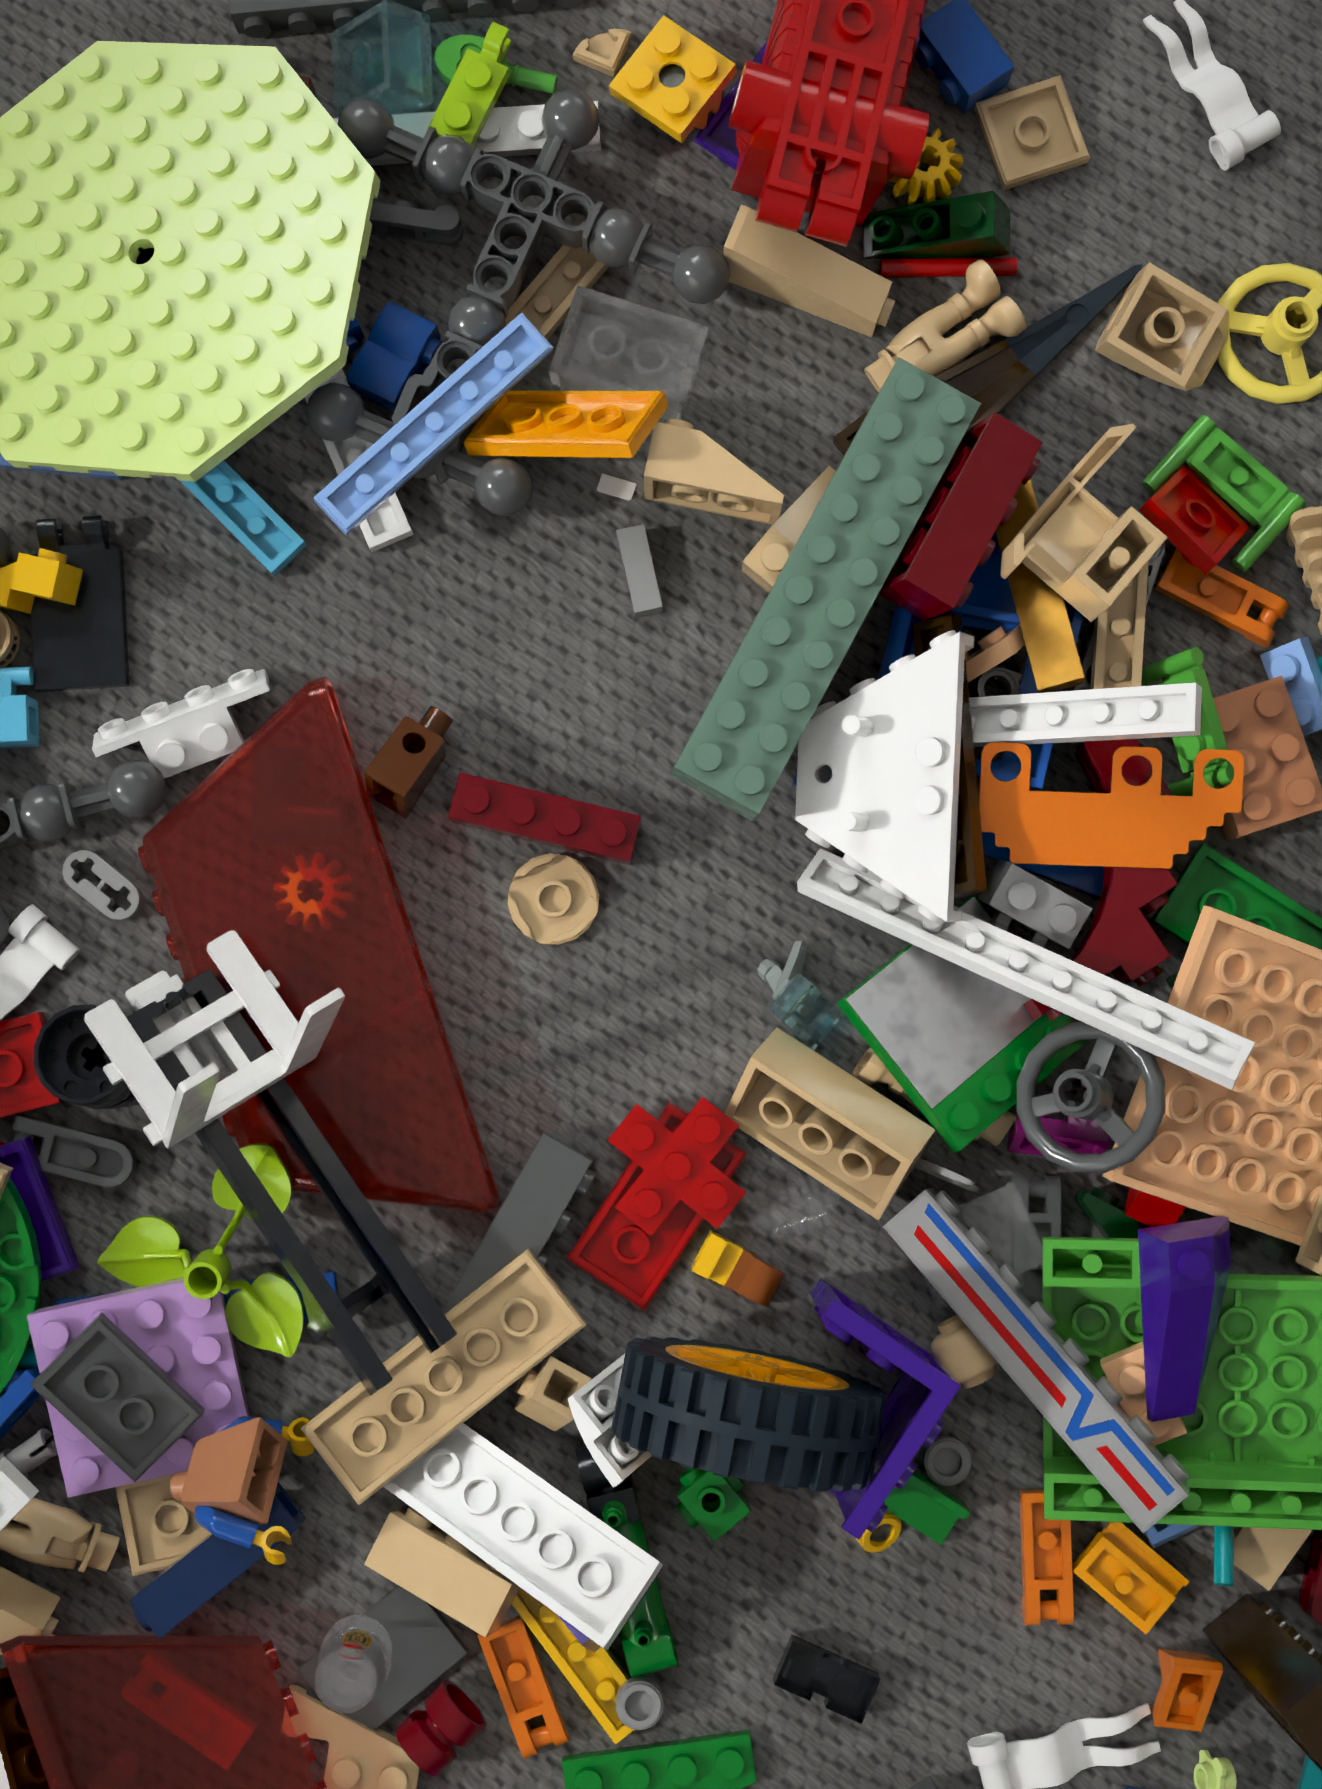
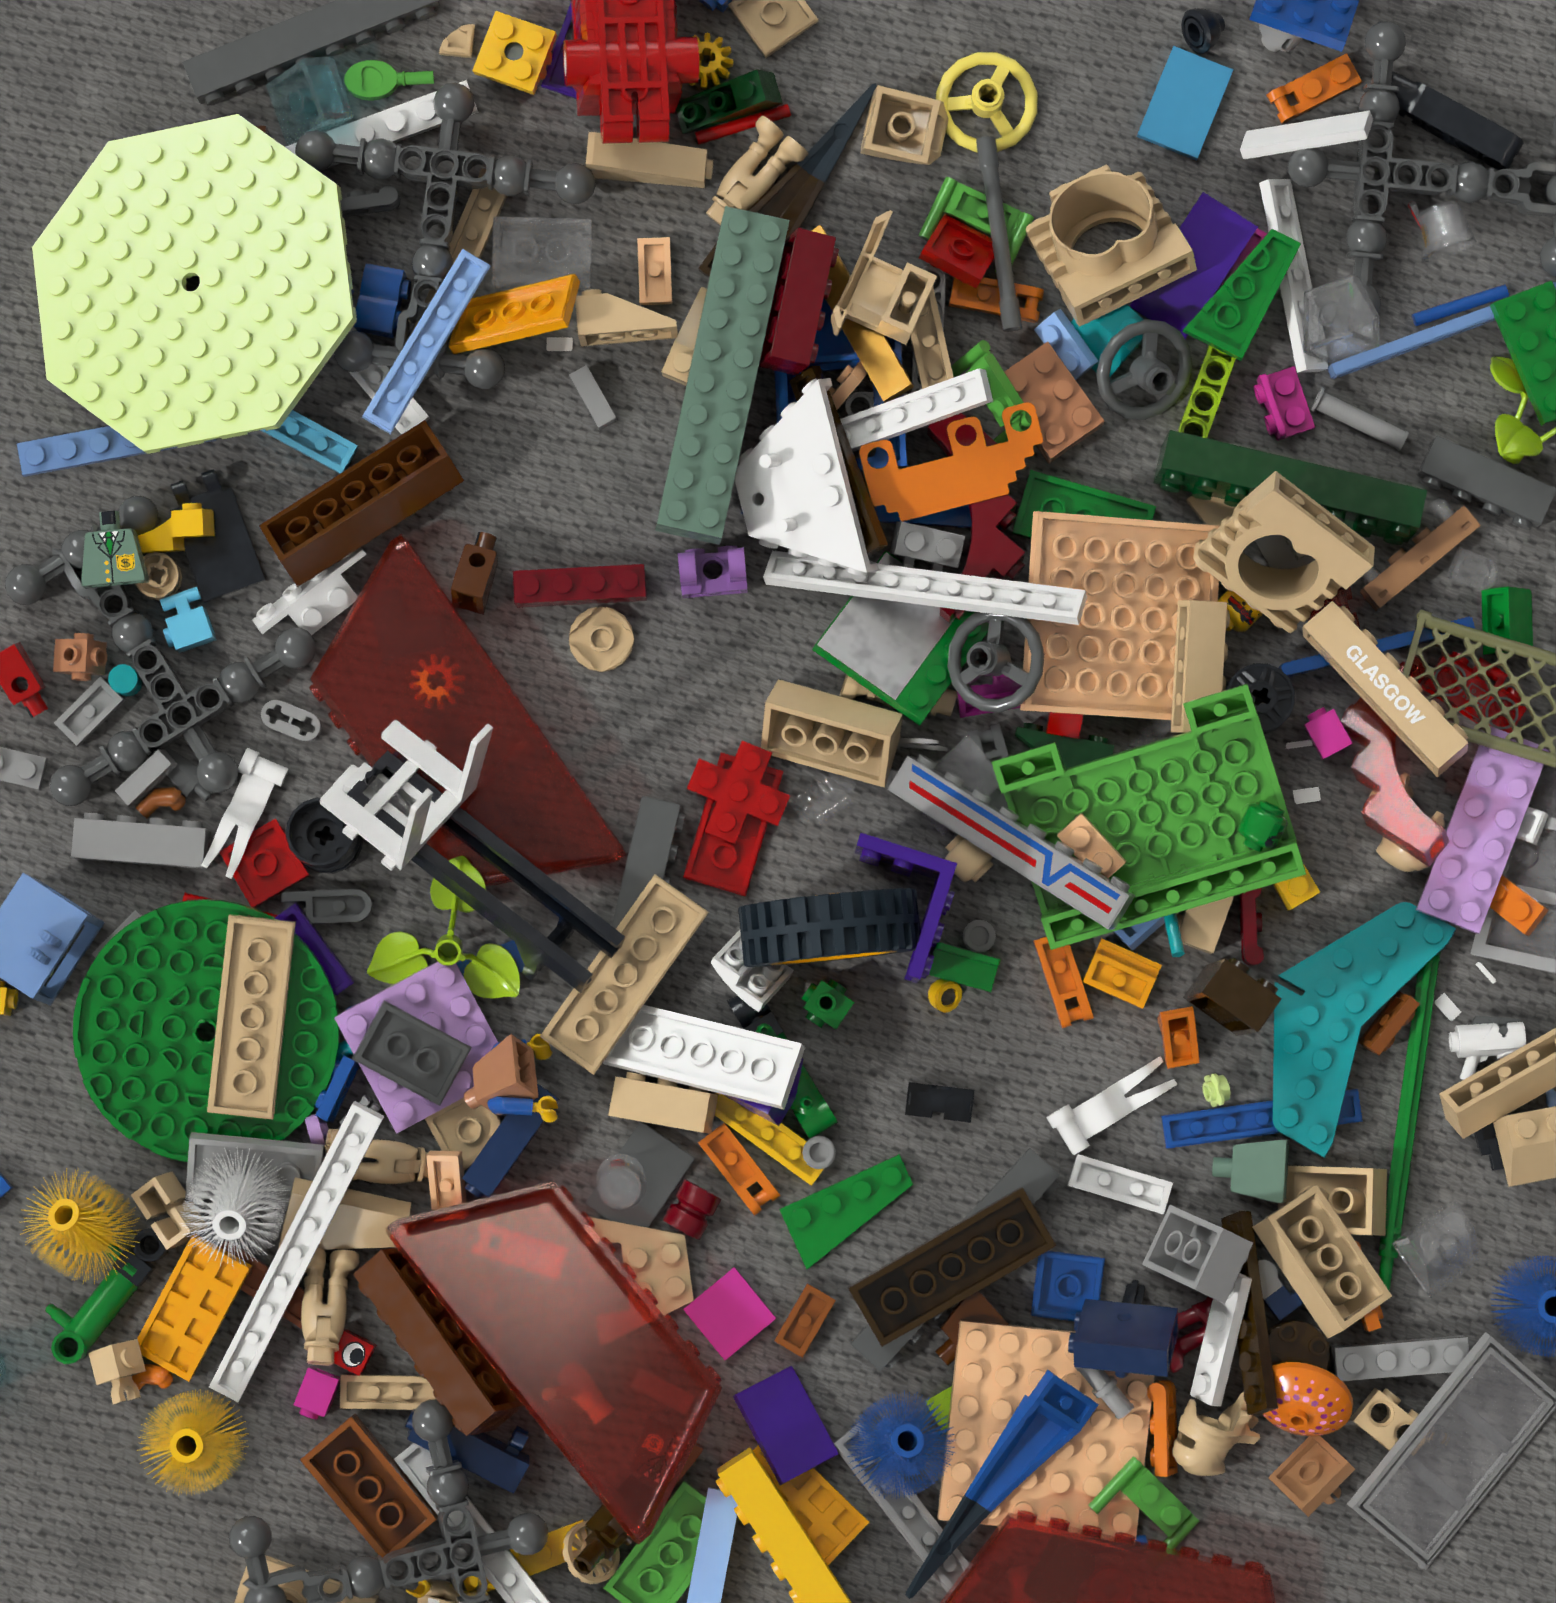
camera: 15 degrees left, 0 degrees up
lime plate [427,21,512,148] -> none
tan brick [514,1356,591,1431] -> none
leg [691,1230,786,1307] -> none
clear light blue piece [757,940,843,1051] -> none
dark purple wedge [1138,1216,1231,1422] -> none
none -> reddish brown brick [259,420,464,587]
none -> light nougat plate [426,1151,468,1218]
none -> light nougat plate [637,237,672,305]
none -> medium lavender brick [678,546,748,598]
none -> dark grey piece [976,136,1022,332]

